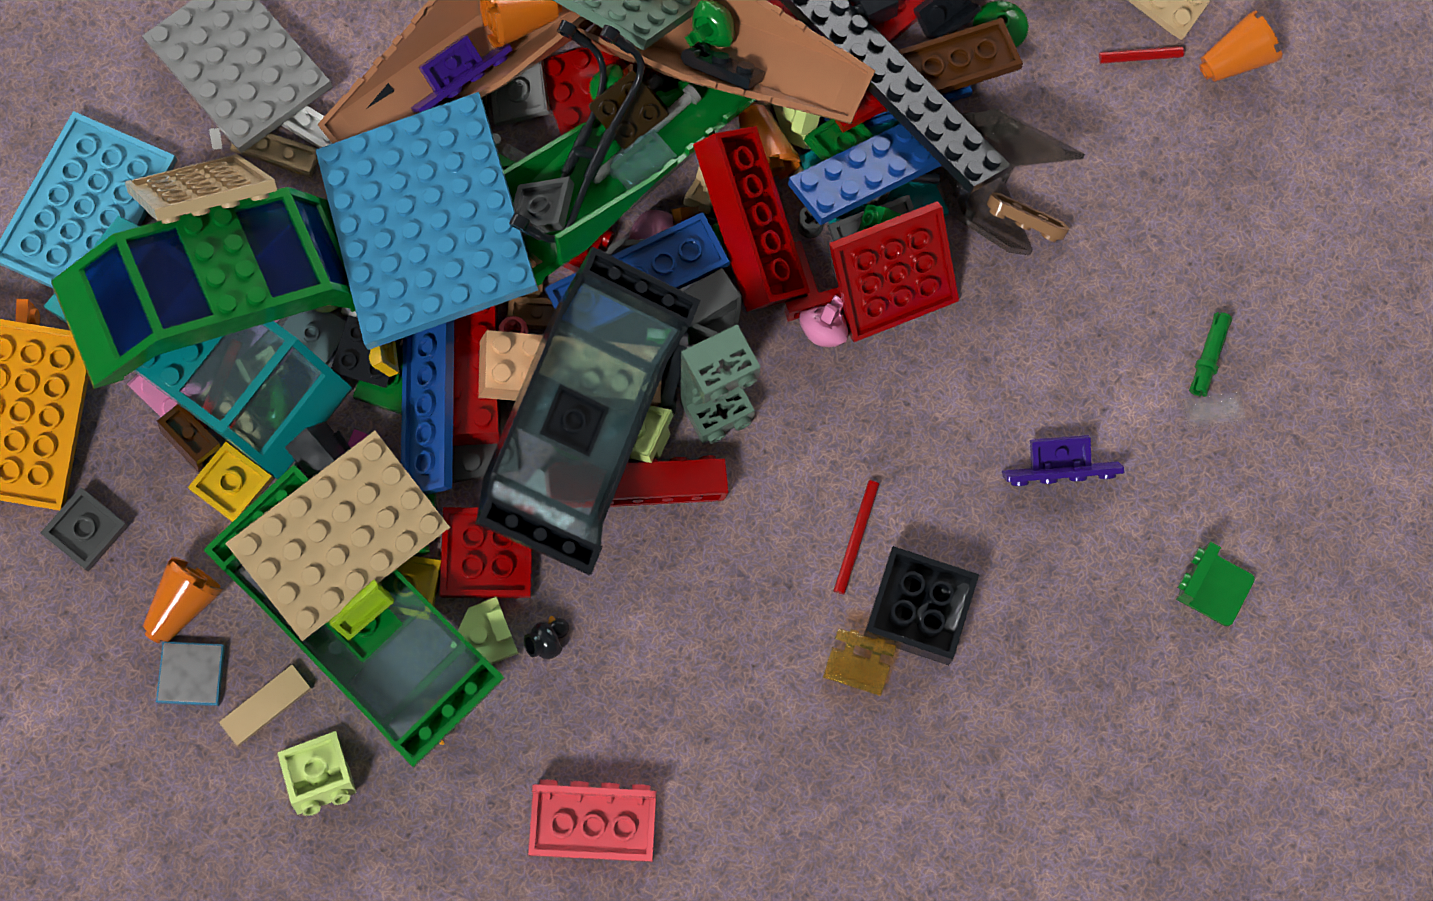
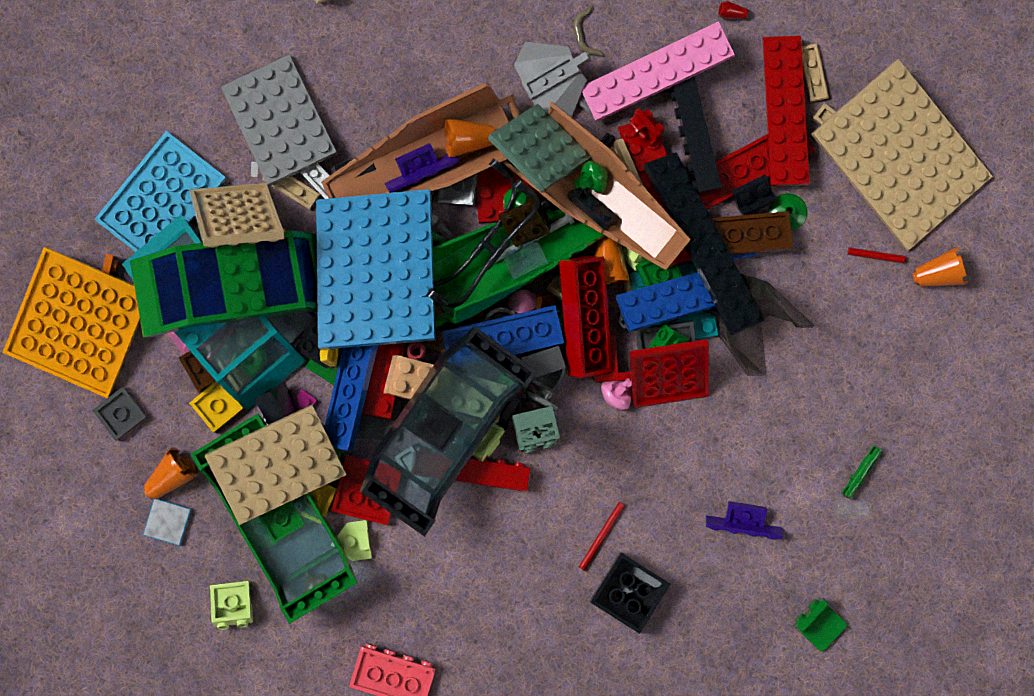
camera: 15 degrees right, 10 degrees up
tan tile [219,665,312,747] -> none
lime tile [329,580,395,640] -> none
dark grey plate [513,177,574,236] -> none
black animal [524,616,569,659] -> none
clear yellow plate [823,628,896,696] -> none
medium nougat plate [986,192,1069,242] -> none

